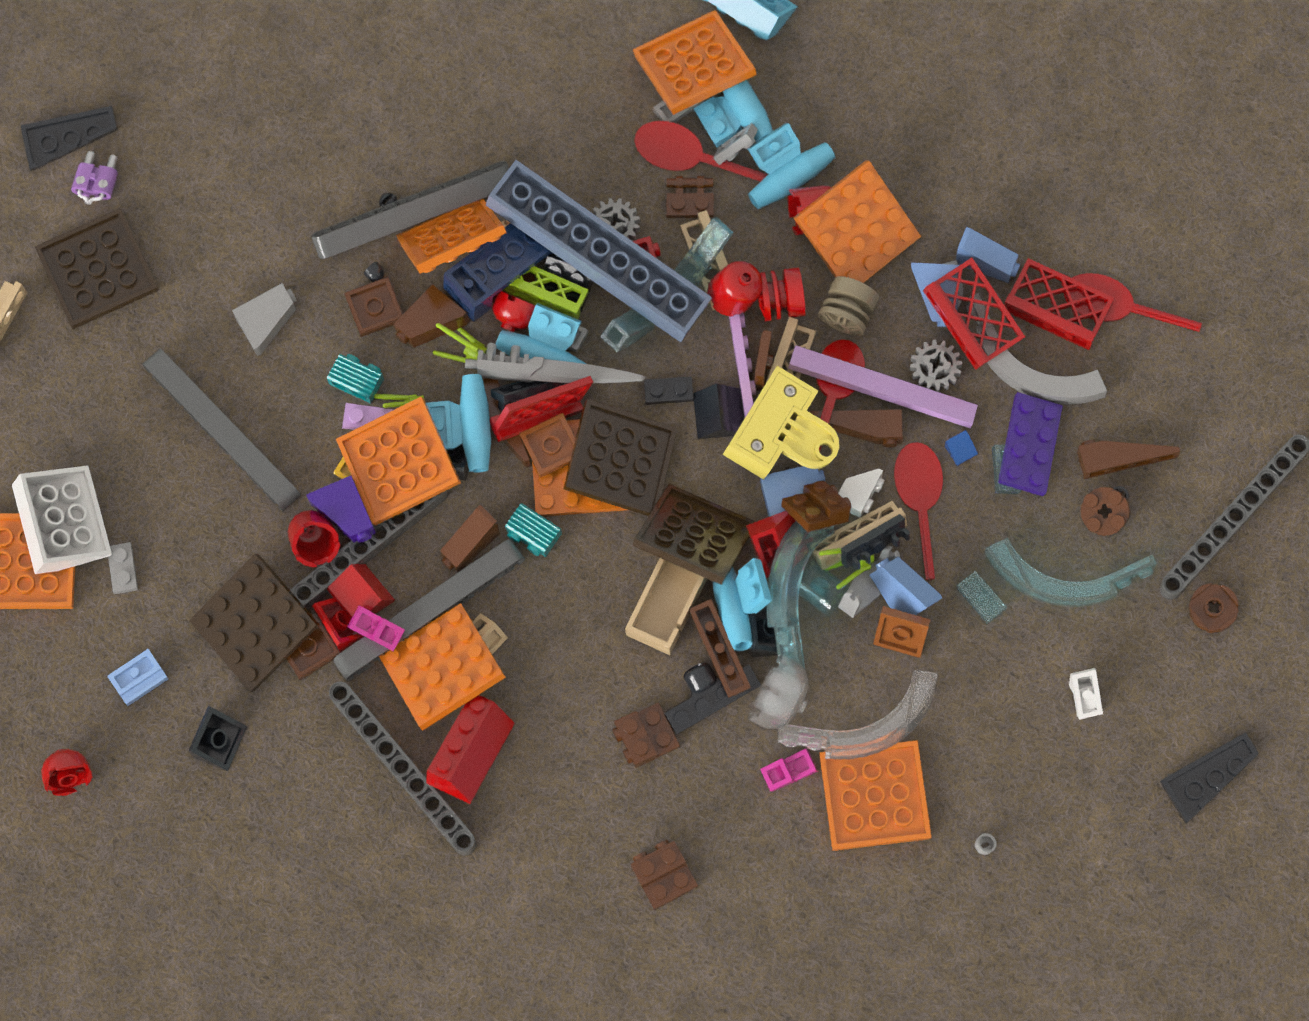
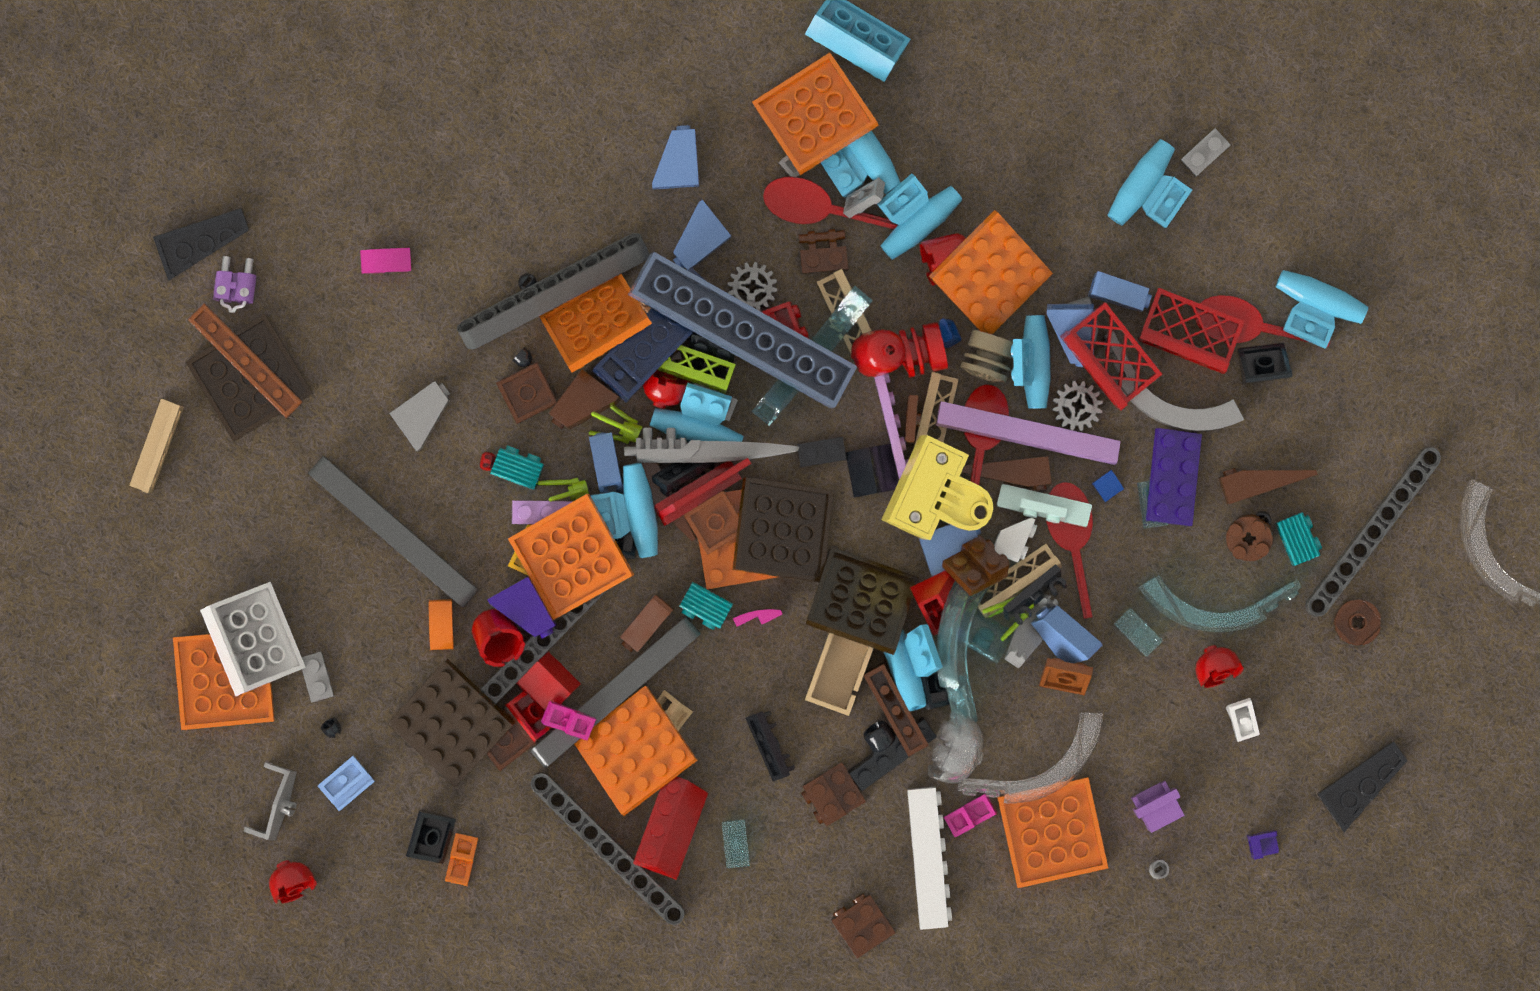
camera: 10 degrees left, 15 degrees up
none -> dark orange tile [188,303,303,419]
none -> light grey piece [244,762,297,841]
none -> black hinge [321,717,342,738]
none -> dark pink slope [360,248,411,274]
none -> orange slope [429,599,454,650]
none -> orange slope [445,833,478,886]
none -> red rock [480,452,495,471]
none -> medium blue slope [589,432,624,494]
none -> medium blue slope [652,125,699,190]
none -> medium blue slope [673,200,731,271]
none -> clear light blue plate [722,819,750,868]
none -> dark pink slope [733,609,782,627]
none -> black plate [745,711,795,781]
none -> white brick [907,787,952,930]
none -> blue slope [939,318,962,348]
none -> light aqua bracket [997,484,1092,527]
none -> medium azure plate [1011,315,1051,409]
none -> medium azure plate [1107,139,1192,228]
none -> medium lavender plate [1131,781,1185,833]
none -> light grey plate [1181,128,1230,177]
none -> red cylinder [1195,645,1244,688]
none -> black slope [1238,343,1292,384]
none -> dark purple panel [1247,830,1279,860]
none -> teal brick [1275,512,1322,566]
none -> medium azure plate [1276,270,1368,349]

